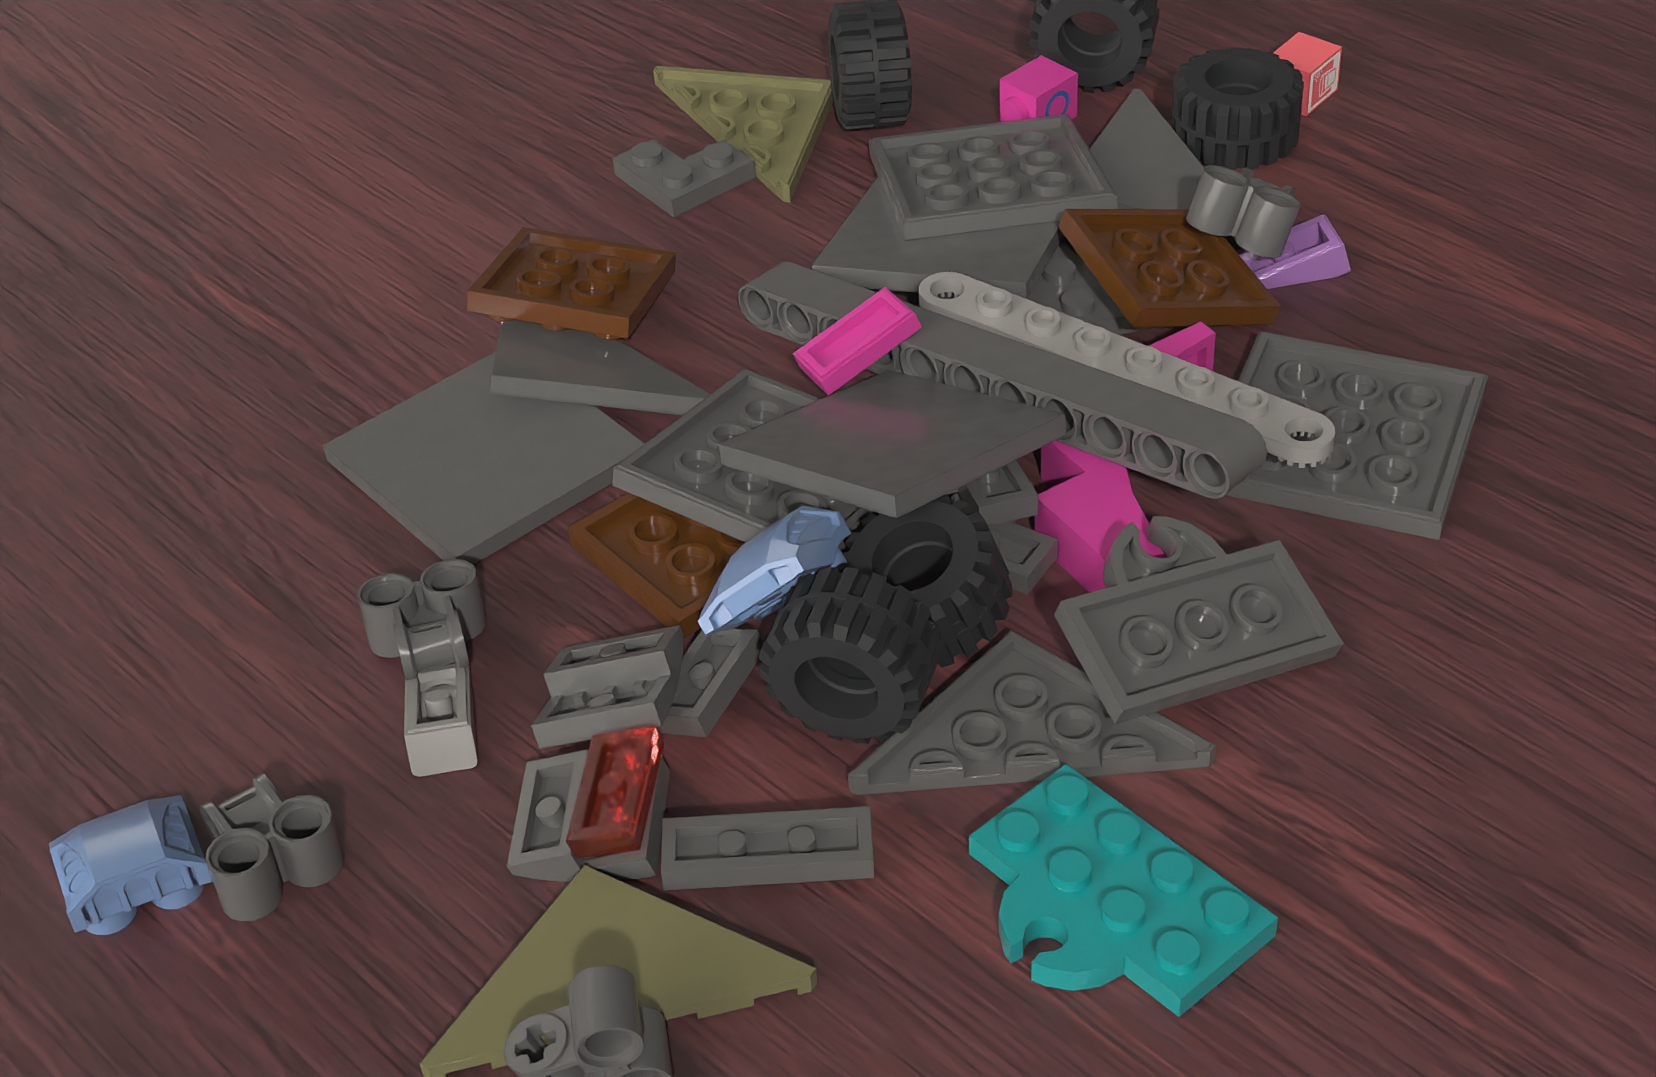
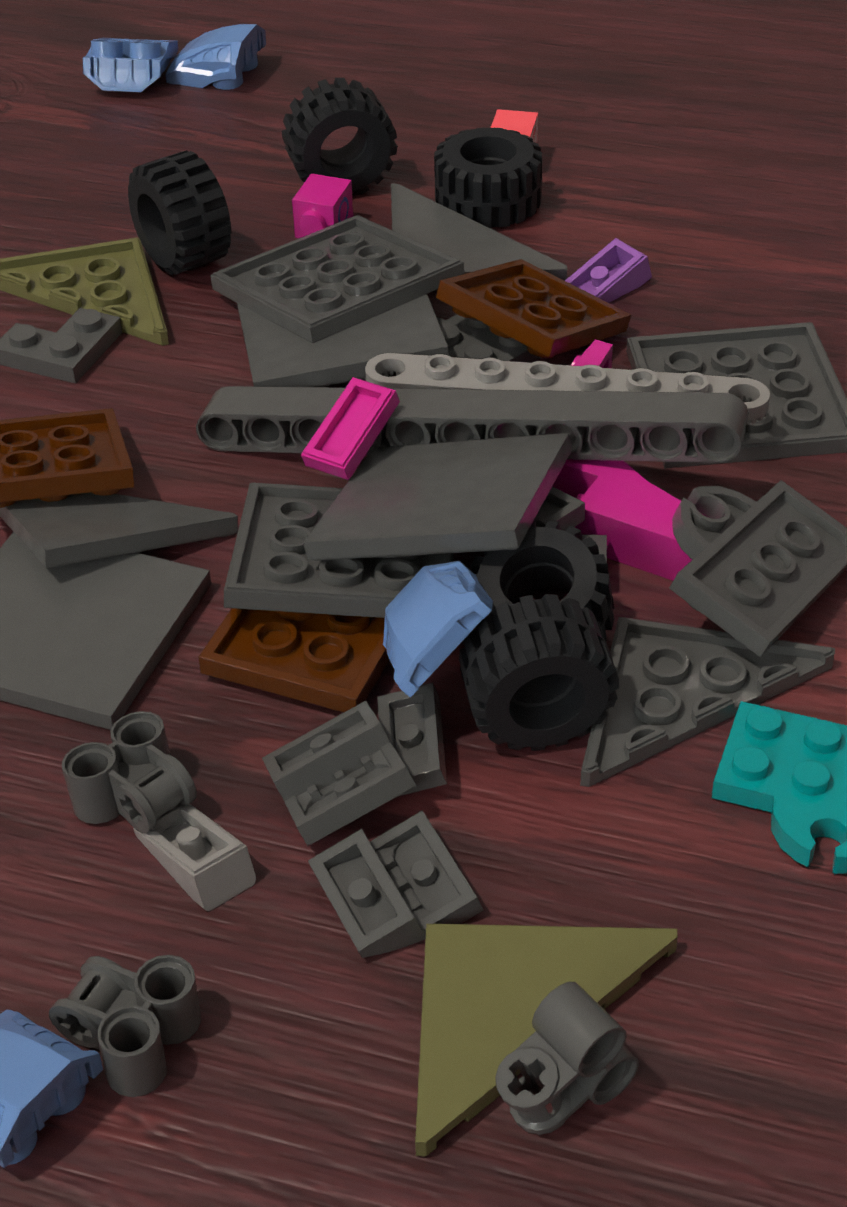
camera: 30 degrees left, 0 degrees up
clear red plate [565,726,665,858] -> none
dark grey plate [661,806,875,890] -> none
dark grey piece [1186,165,1301,258] -> none

